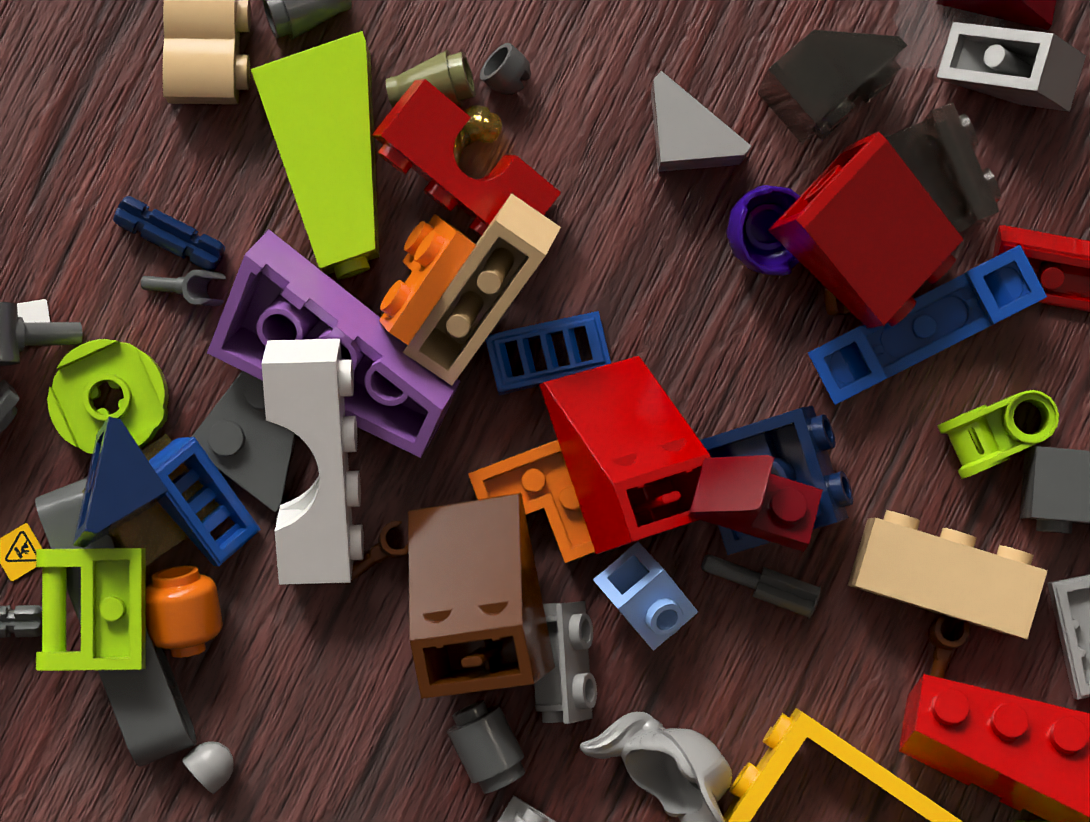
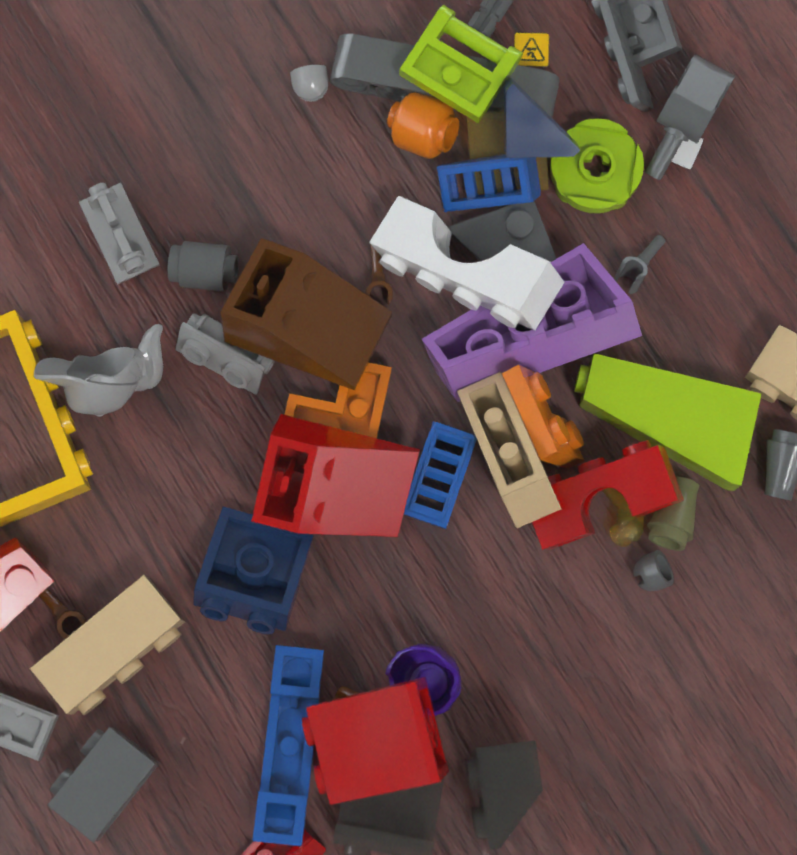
camera: 120 degrees right, 5 degrees down
dark blue axle [113,196,225,271] -> none
light blue brick [593,541,698,651] -> none
light grey slope [651,71,752,172] -> none
dark red slope [688,455,823,552] -> none
dark grey axle [701,554,821,619] -> none
lime piece [937,390,1059,479] -> none

